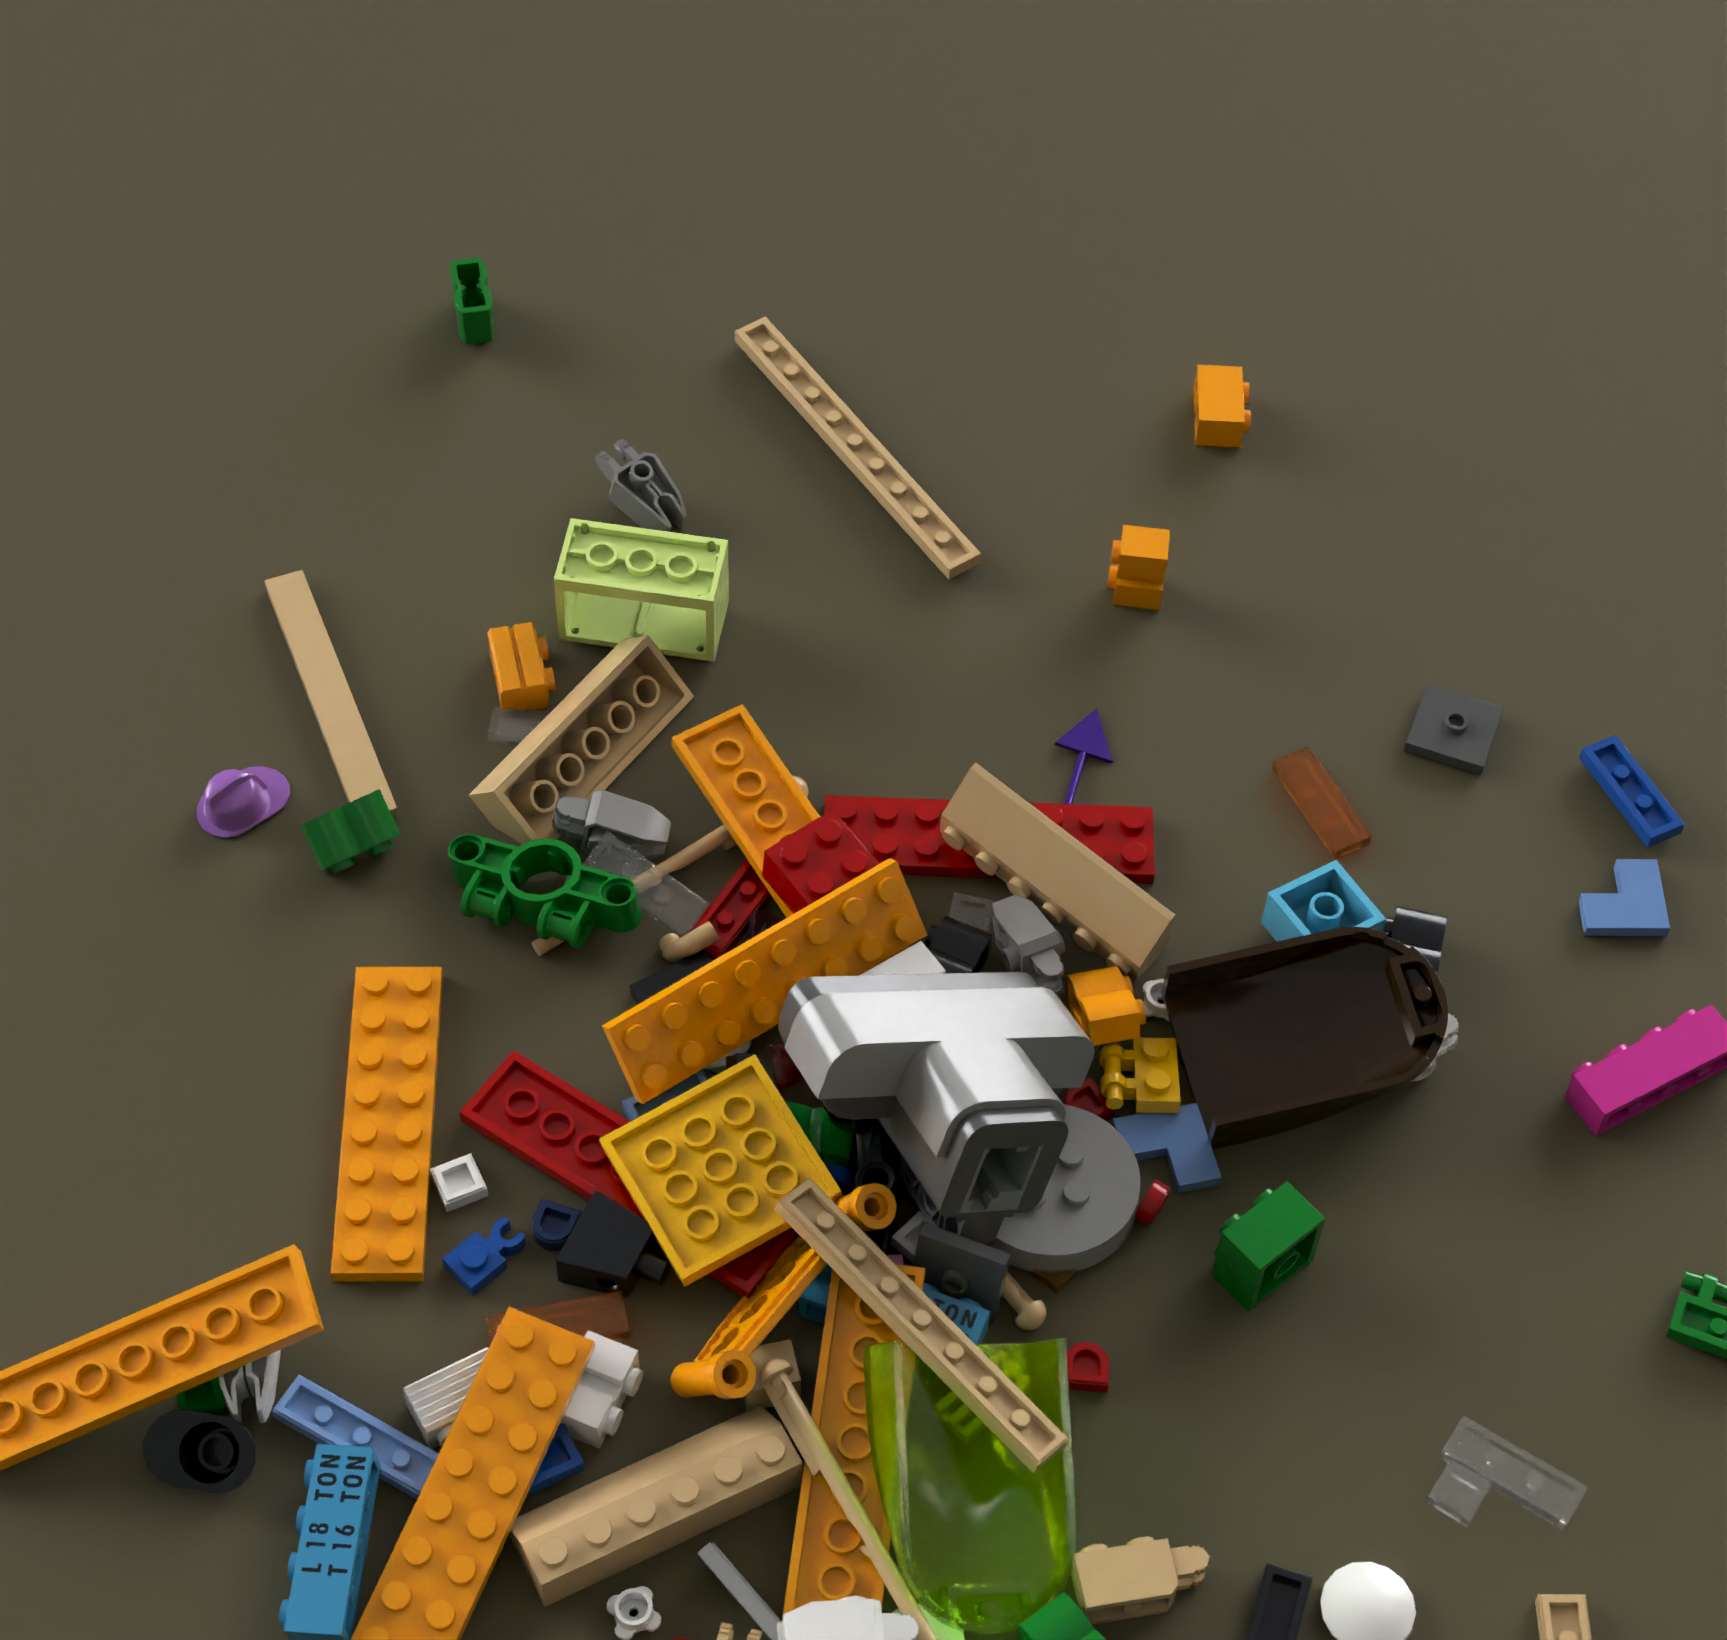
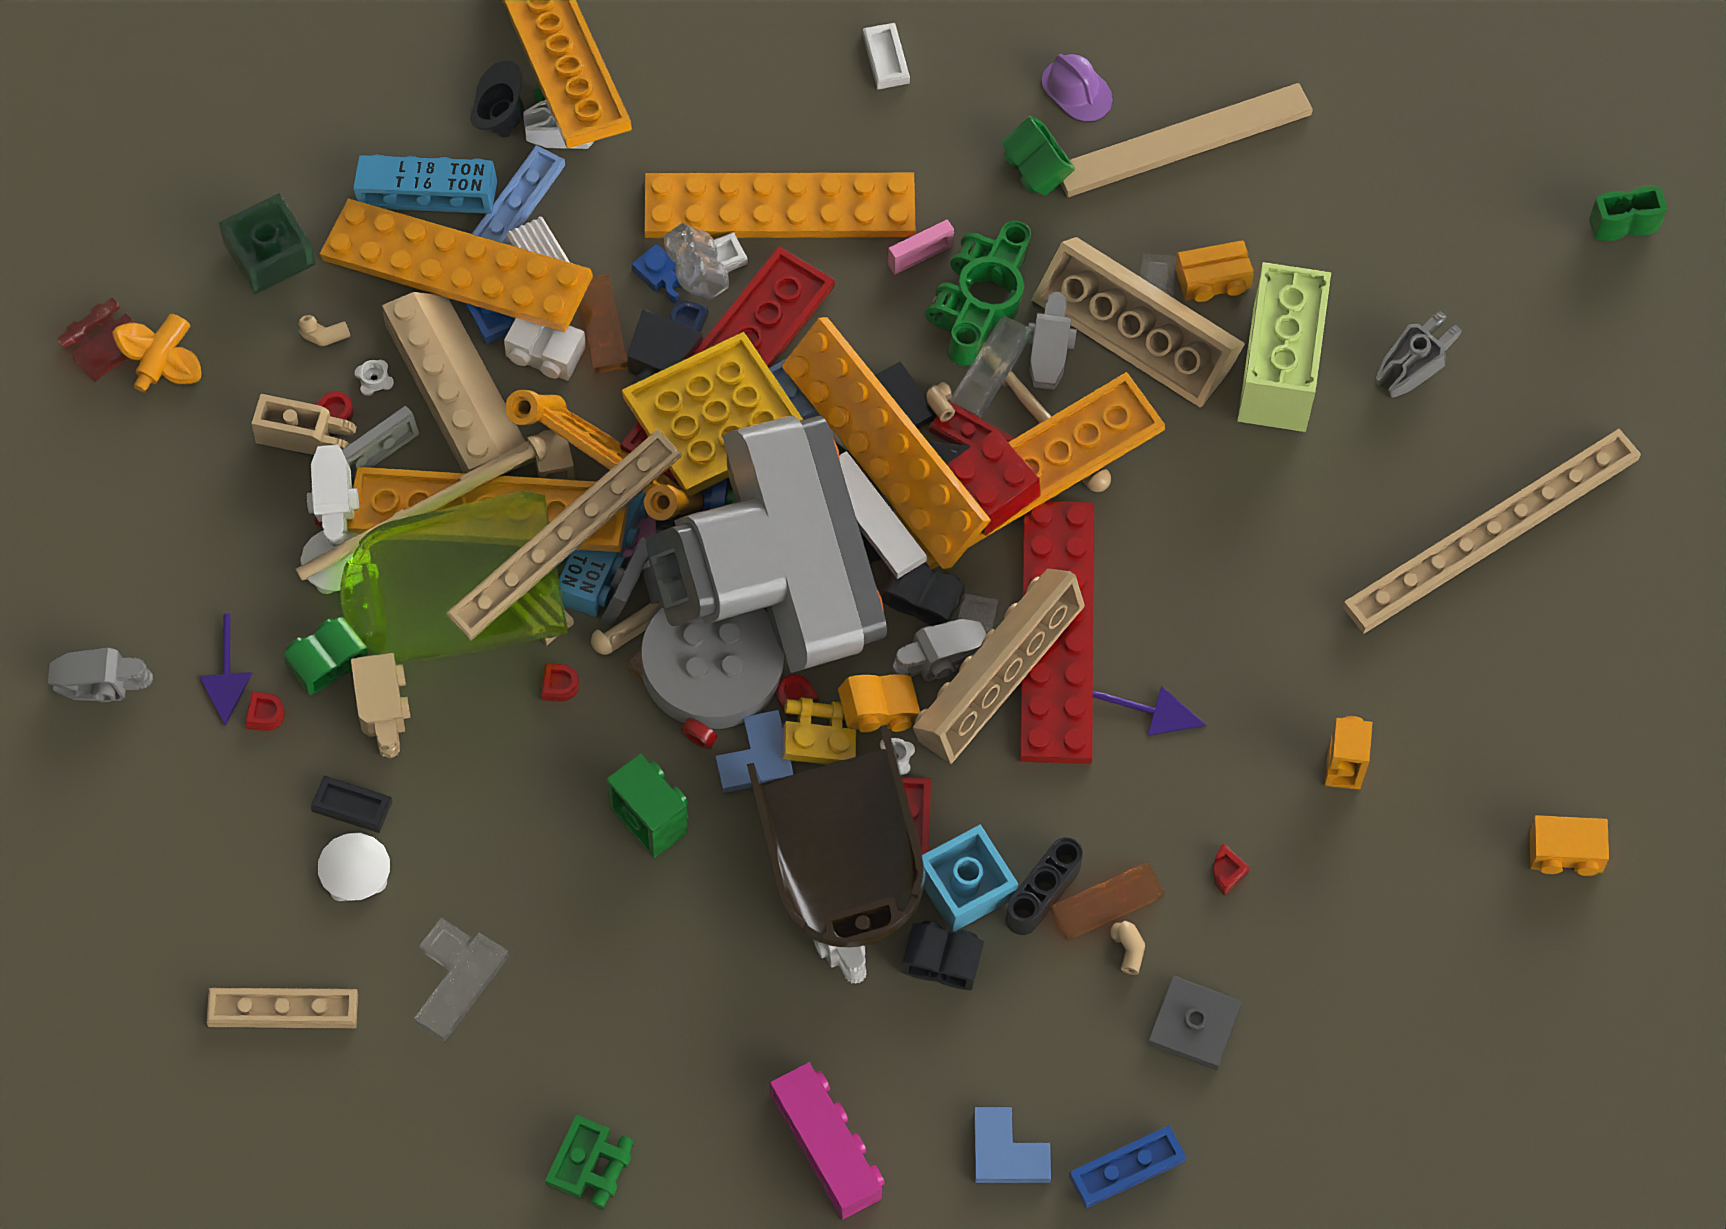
camera: 90 degrees right, 10 degrees up
none -> clear brick [664,223,729,300]
none -> white tile [863,23,910,89]
none -> bright pink tile [888,219,954,275]
none -> black beam [1006,837,1083,935]
none -> tan arm [1110,921,1145,975]
none -> red tile [1213,844,1250,896]

